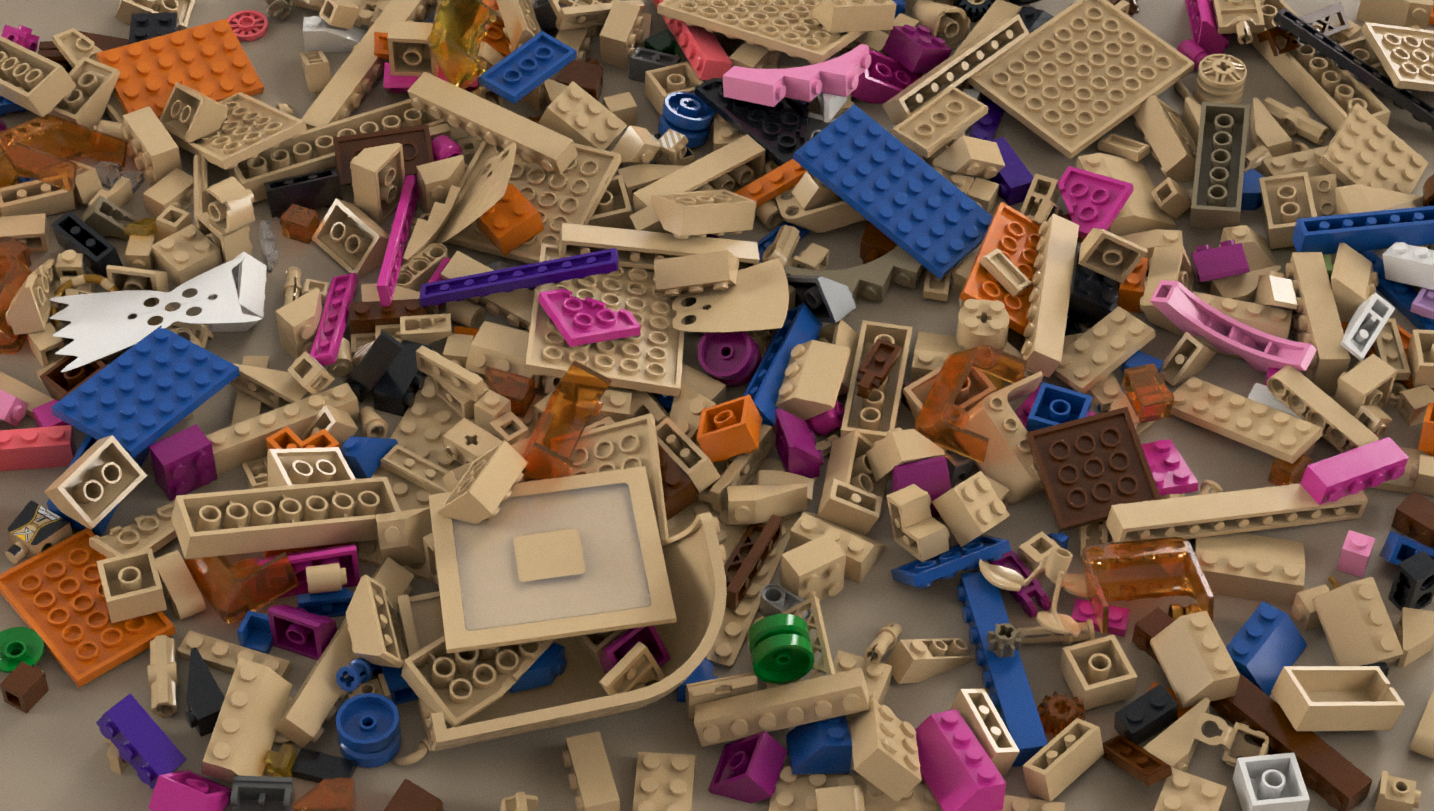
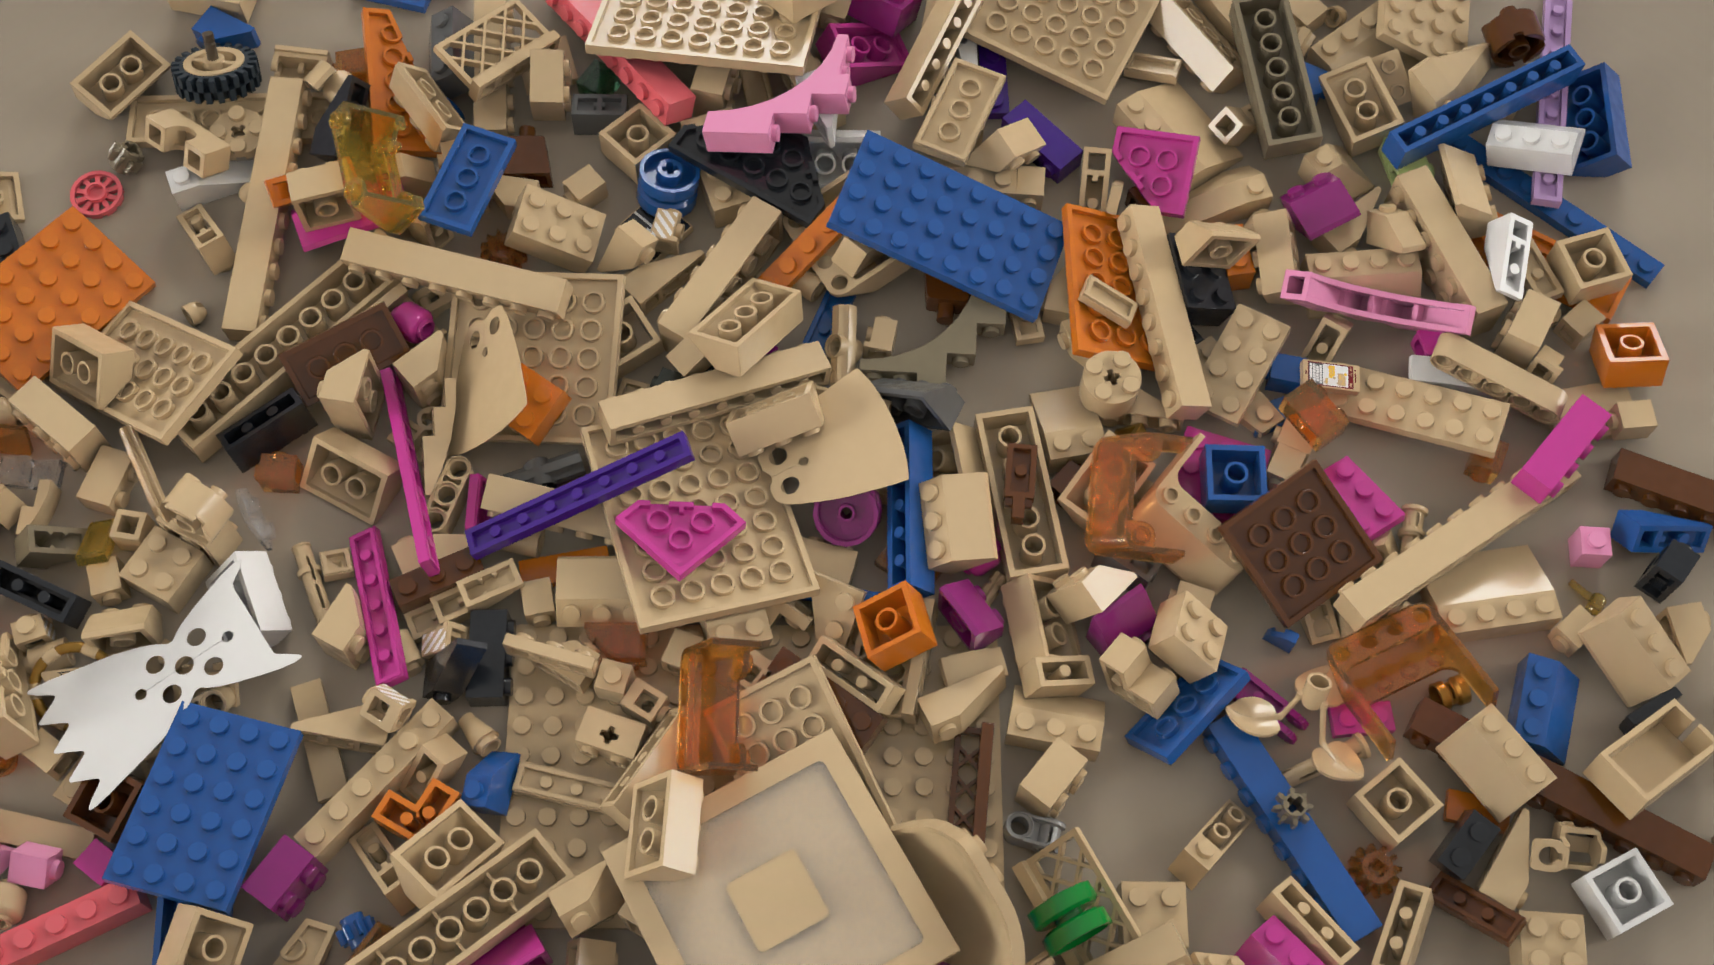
camera: 20 degrees left, 20 degrees up
tan pin [864,622,902,664] -> none
tan brick [1017,531,1061,579] -> none
none -> tile [1300,359,1360,396]

